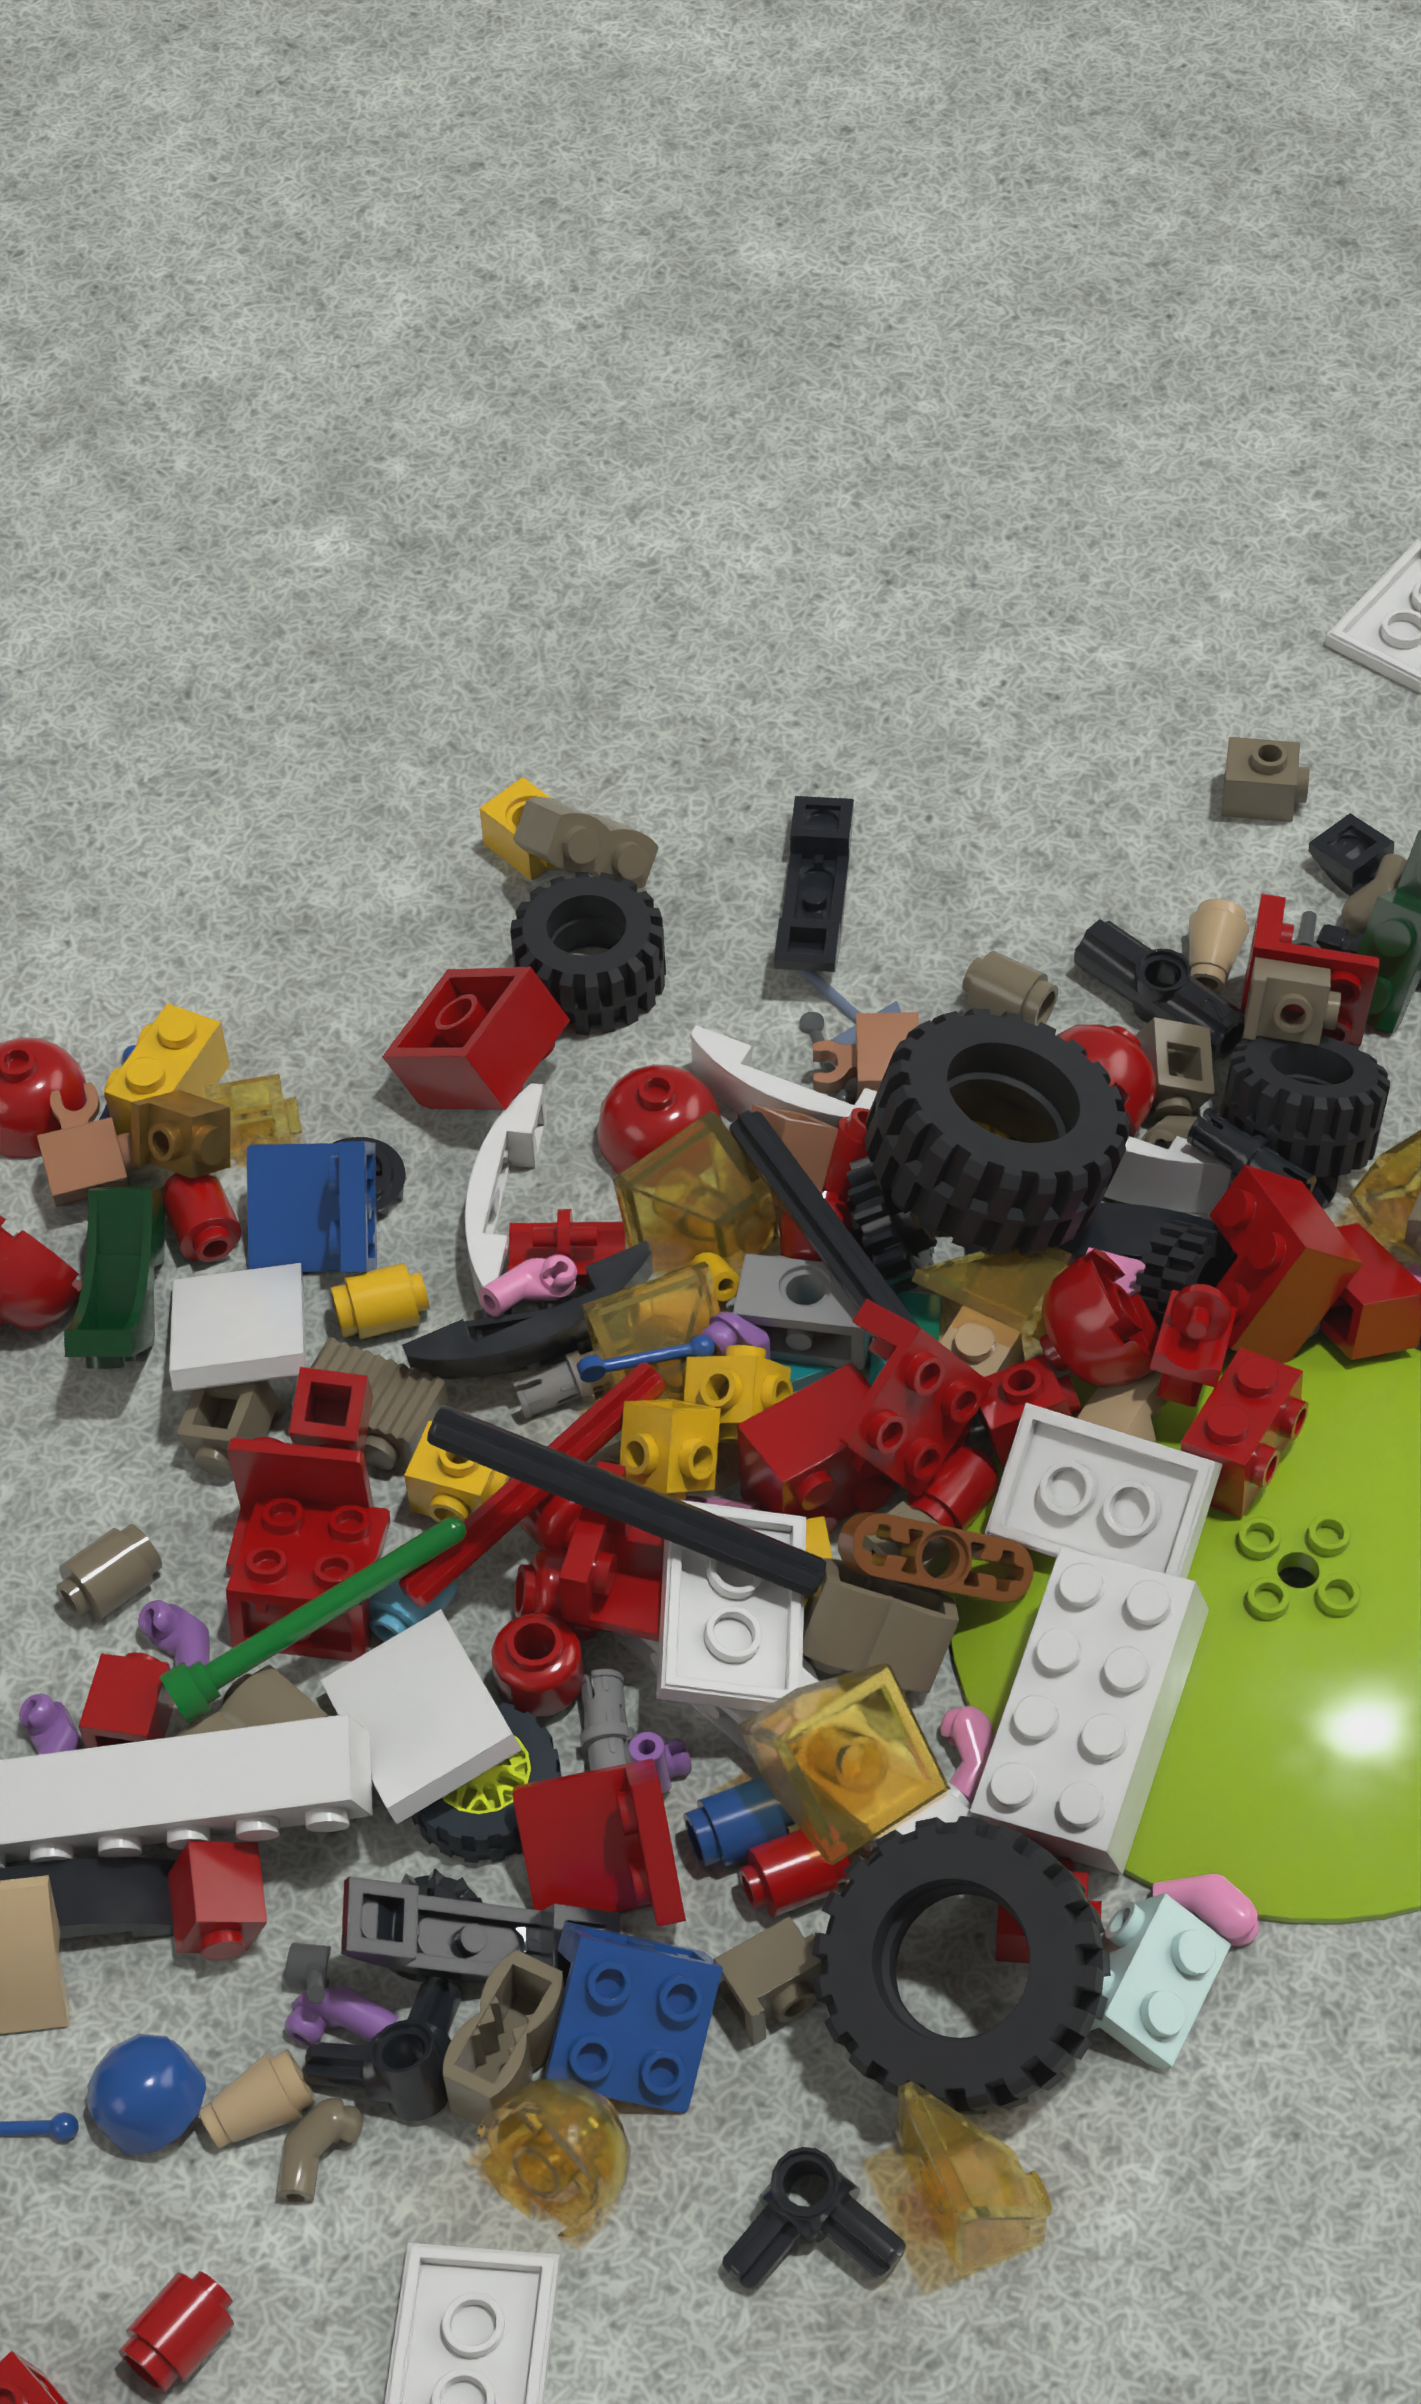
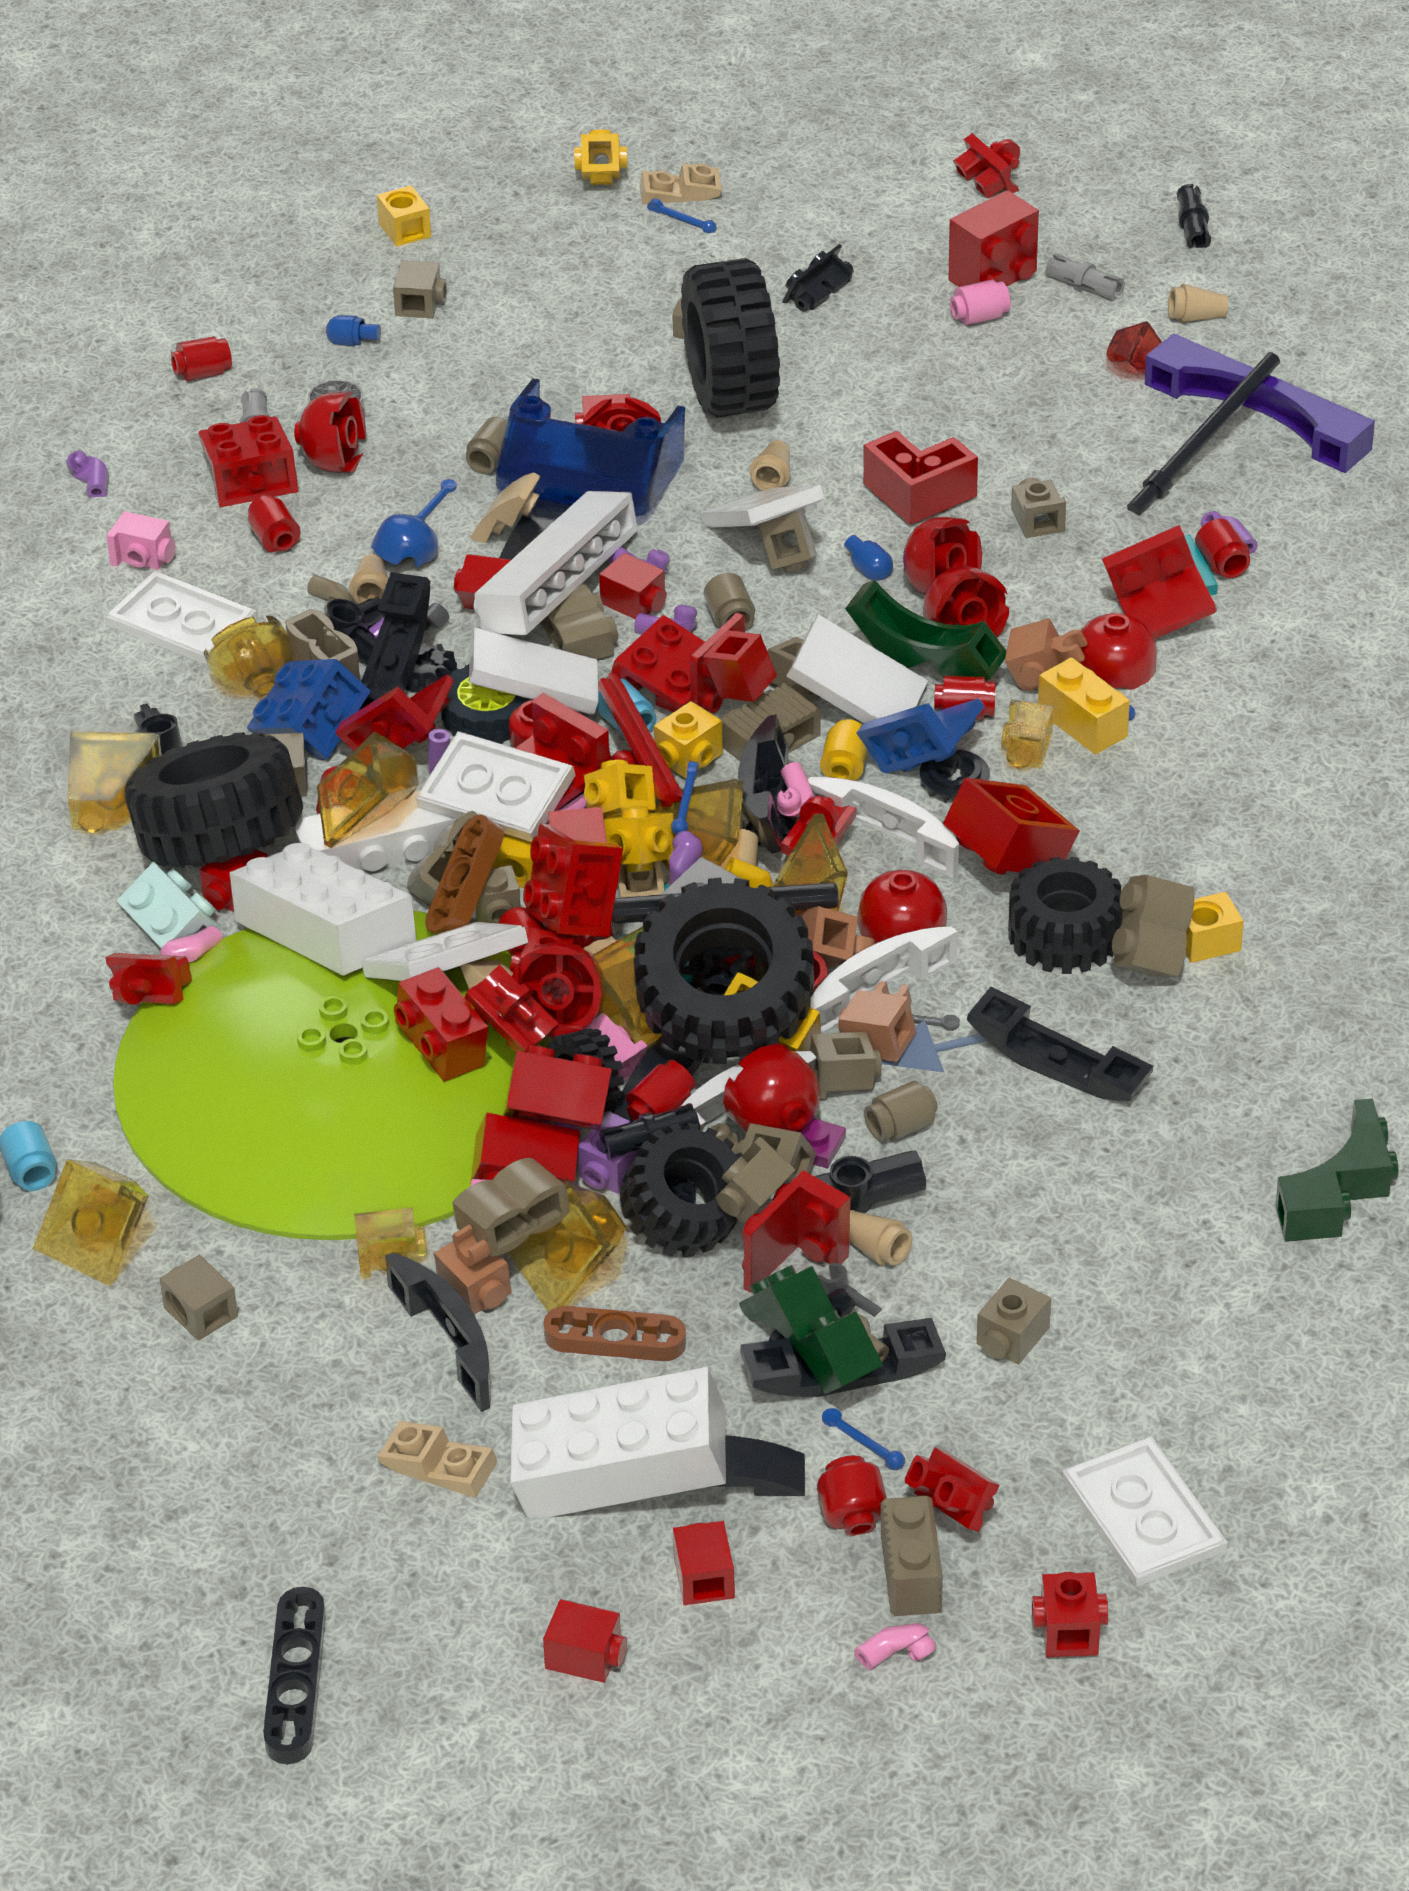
camera: 115 degrees right, 10 degrees down
pearl gold brick [131,1090,230,1178] -> none
green piece [159,1517,466,1724] -> none
black axle [427,1406,826,1597] -> none
none -> red hips [105,953,192,1005]
none -> red brick [626,1060,696,1121]
none -> dark green arch [1275,1098,1399,1242]

